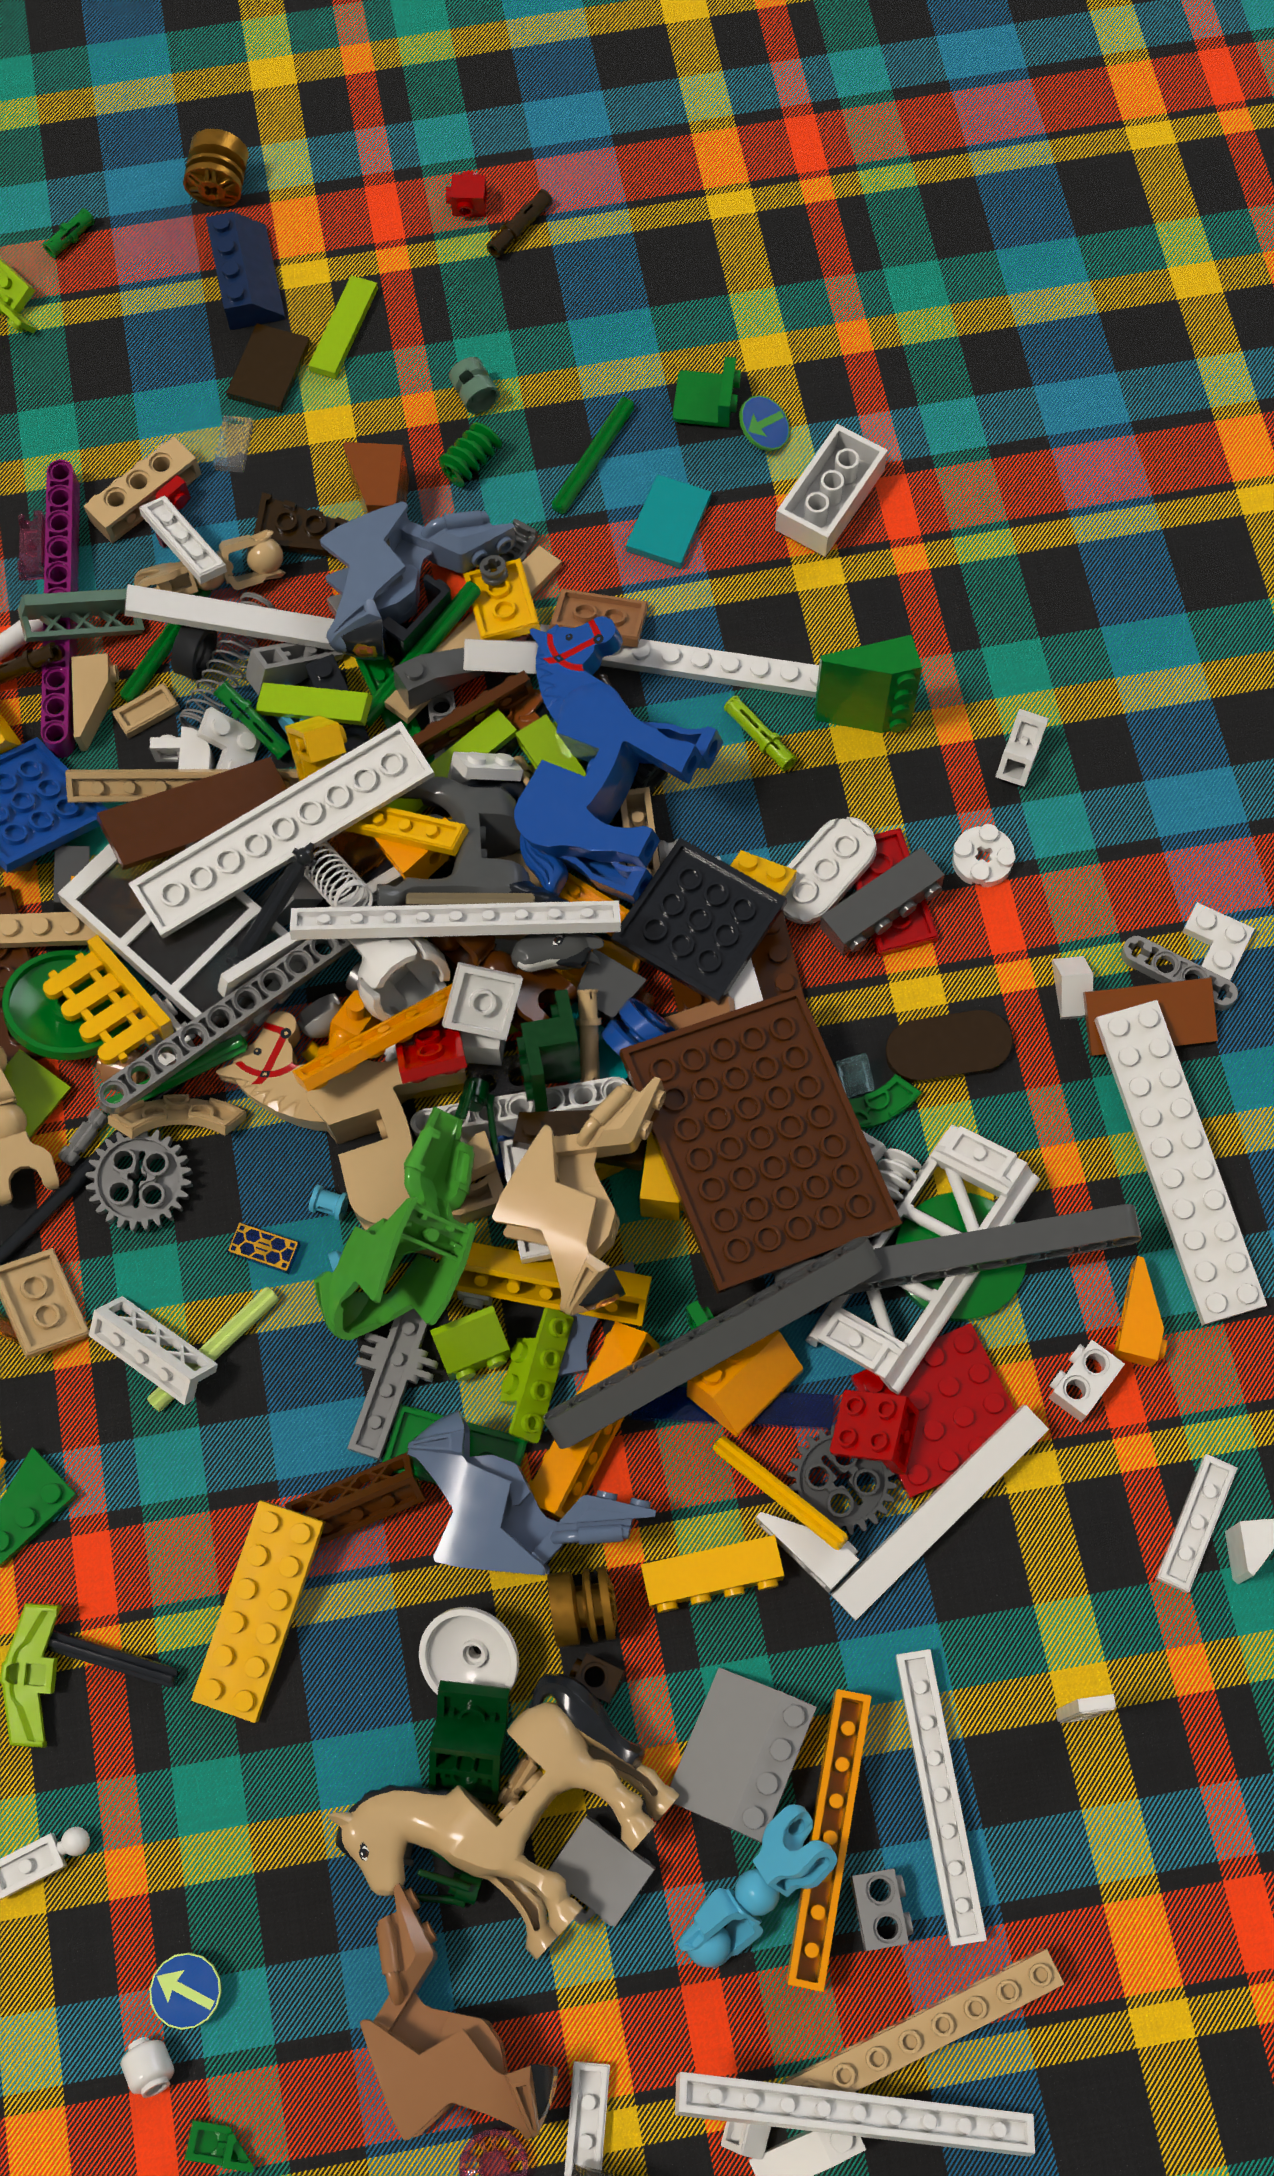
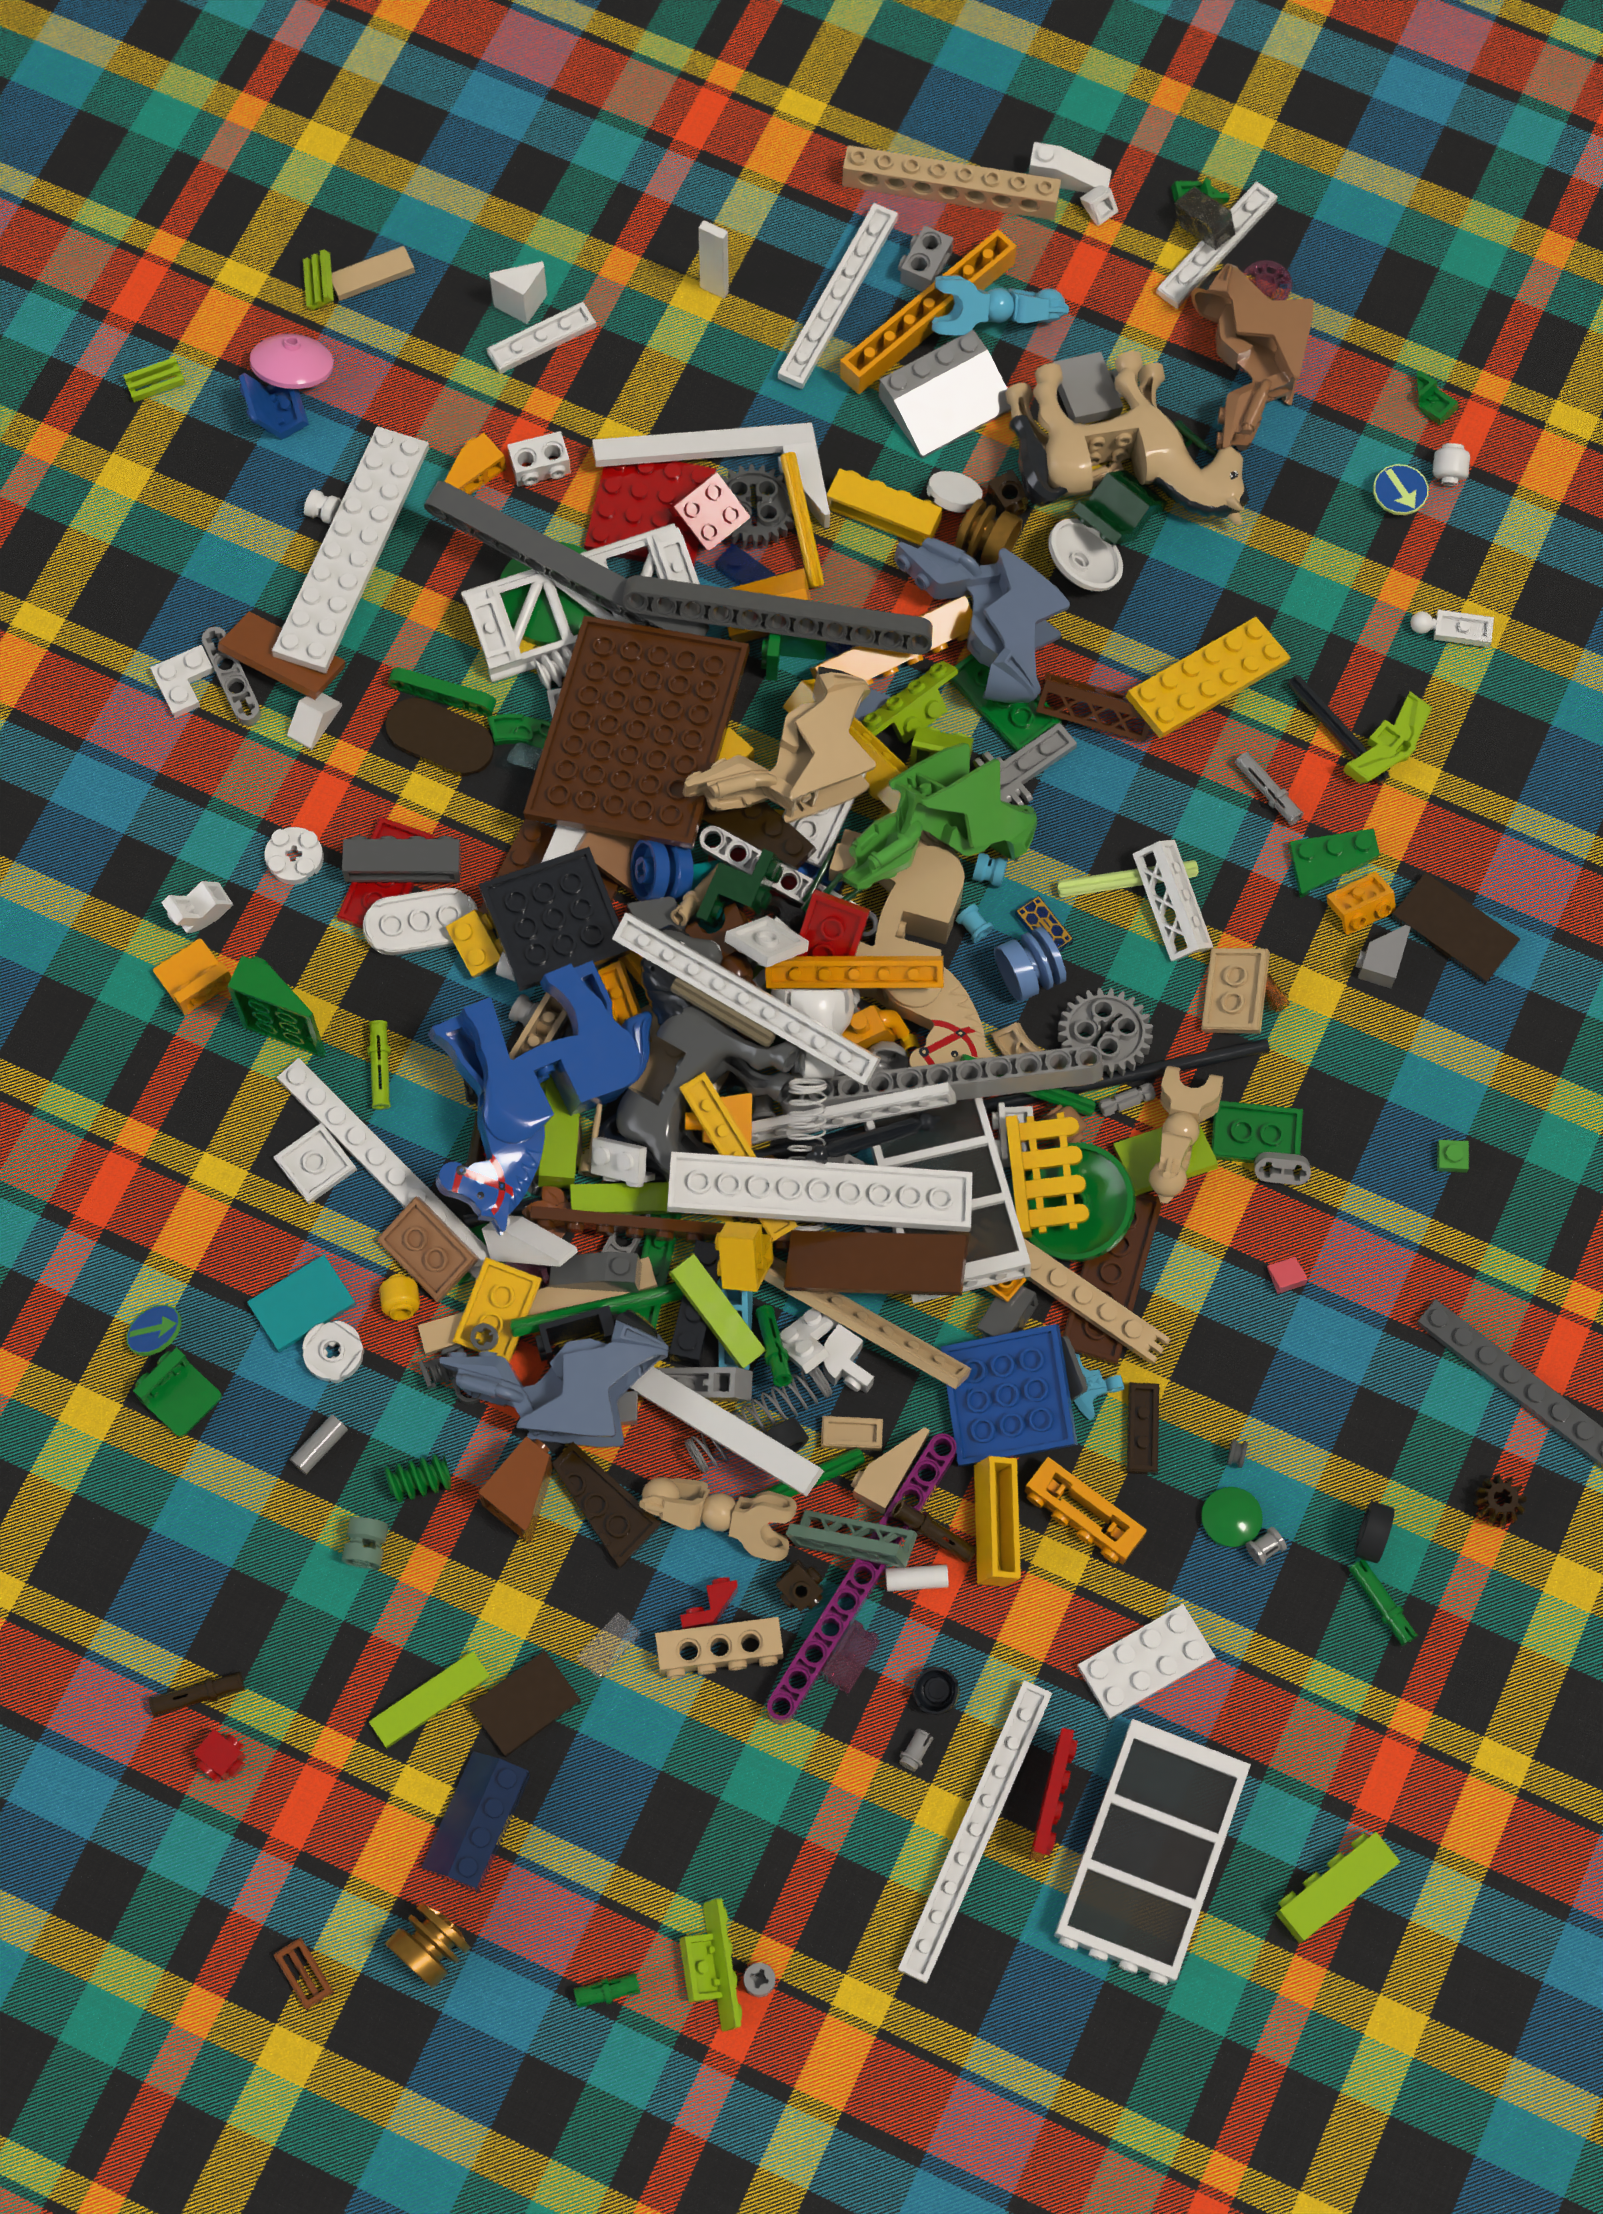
camera: 150 degrees left, 0 degrees up
white tile [139,495,227,584] -> none
green axle [552,397,634,514] -> none
white plate [675,2072,1035,2157] -> none
white brick [775,424,888,557] -> none
none -> light orange bracket [153,939,231,1015]
none -> white tile [273,1123,357,1204]
none -> dark orange tile [274,1937,334,2010]
none -> light grey piece [289,1414,348,1475]
none -> white plate [302,1321,364,1383]
none -> white wheel [304,489,341,524]
none -> yellow head [379,1274,420,1321]
none -> green beam [387,667,497,716]
none -> dark brown brick [775,1559,824,1612]
none -> white tile [927,471,982,513]
none -> medium blue wheel [994,926,1067,1002]
none -> light grey pin [1234,752,1304,825]

